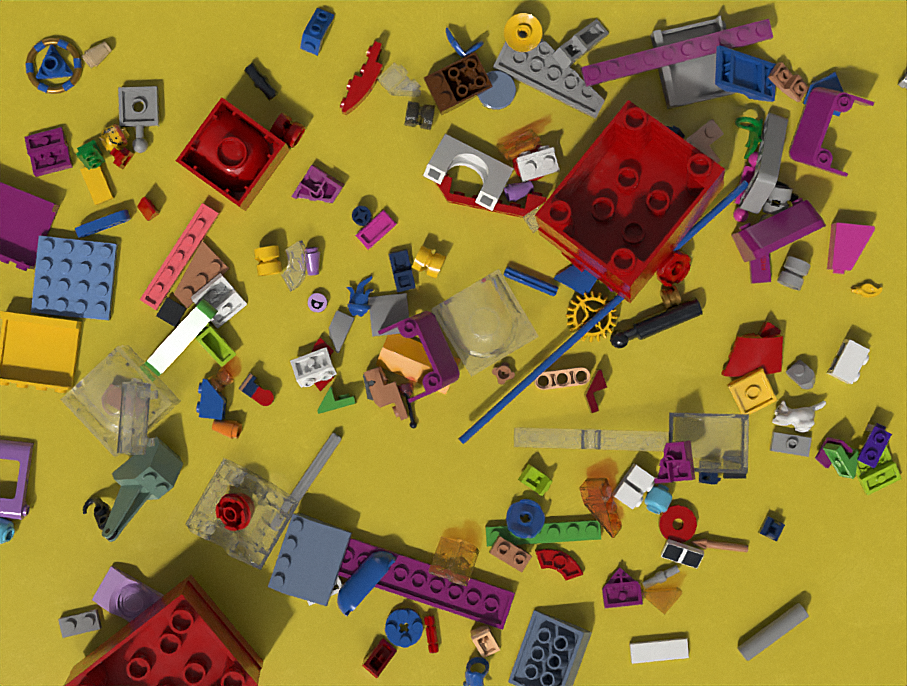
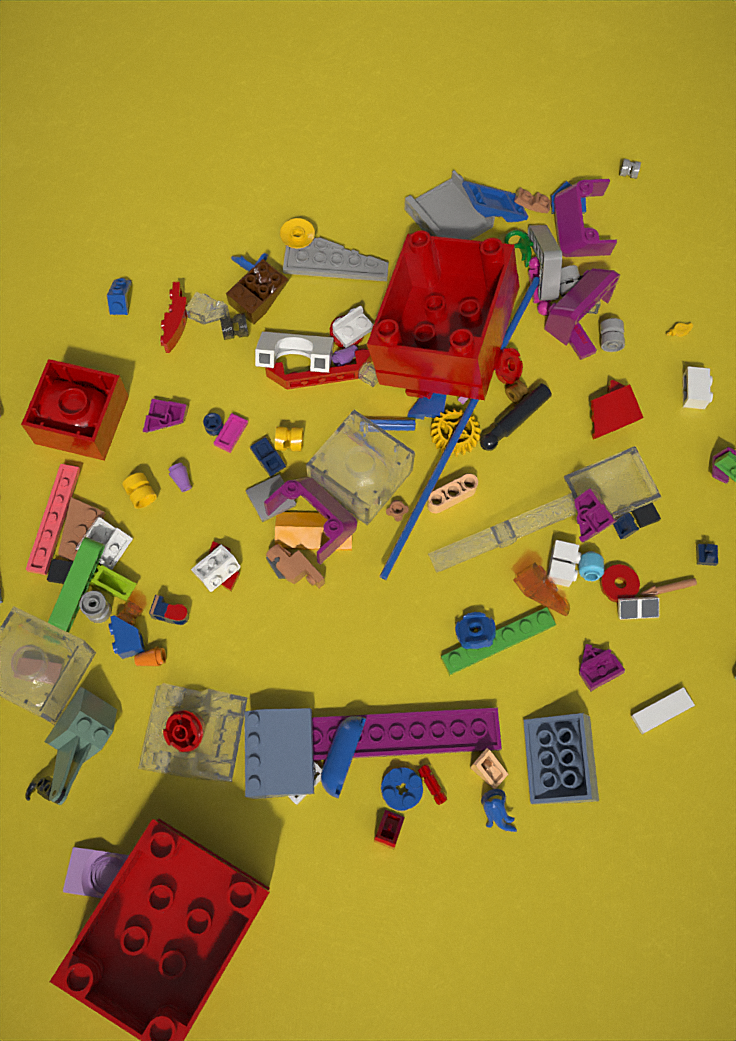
camera: 30 degrees left, 20 degrees down
light grey plate [58,609,102,638] -> none
clear brick [117,378,158,455] -> none
red slope [137,197,159,221] -> none
black pin [244,63,278,101] -> none
red wheel [270,113,306,148] -> none
light grey axle [270,433,342,532] -> none
clear tile [282,240,308,292] -> none
lavender tile [308,293,327,312] -> none
bright green slope [317,386,357,414] -> none
light grey slope [329,311,354,353] -> none
blue piece [346,276,374,317] -> none
hinge [398,382,417,429] -> none
clear yellow brick [428,536,480,586] -> none
sand blue tile [478,71,516,110] -> none
nougat plate [489,536,532,572] -> none
clear orange plate [496,127,541,160] -> none
lime bracket [518,464,553,496] -> none
red tile [535,548,584,581] -> none
light grey slope [552,19,609,70] -> none
magenta plate [581,19,773,87] -> none
dark red slope [584,369,608,413] -> none
clear yellow slope [641,587,682,615] -> none
light grey bar [642,565,680,589] -> none
yellow tile [727,367,778,418] -> none
light grey plate [770,432,812,457] -> none
white animal [772,401,826,432] -> none
light grey plate [786,360,816,390] -> none
dark pink slope [827,223,875,274] -> none
none -> light grey wheel [79,591,112,623]

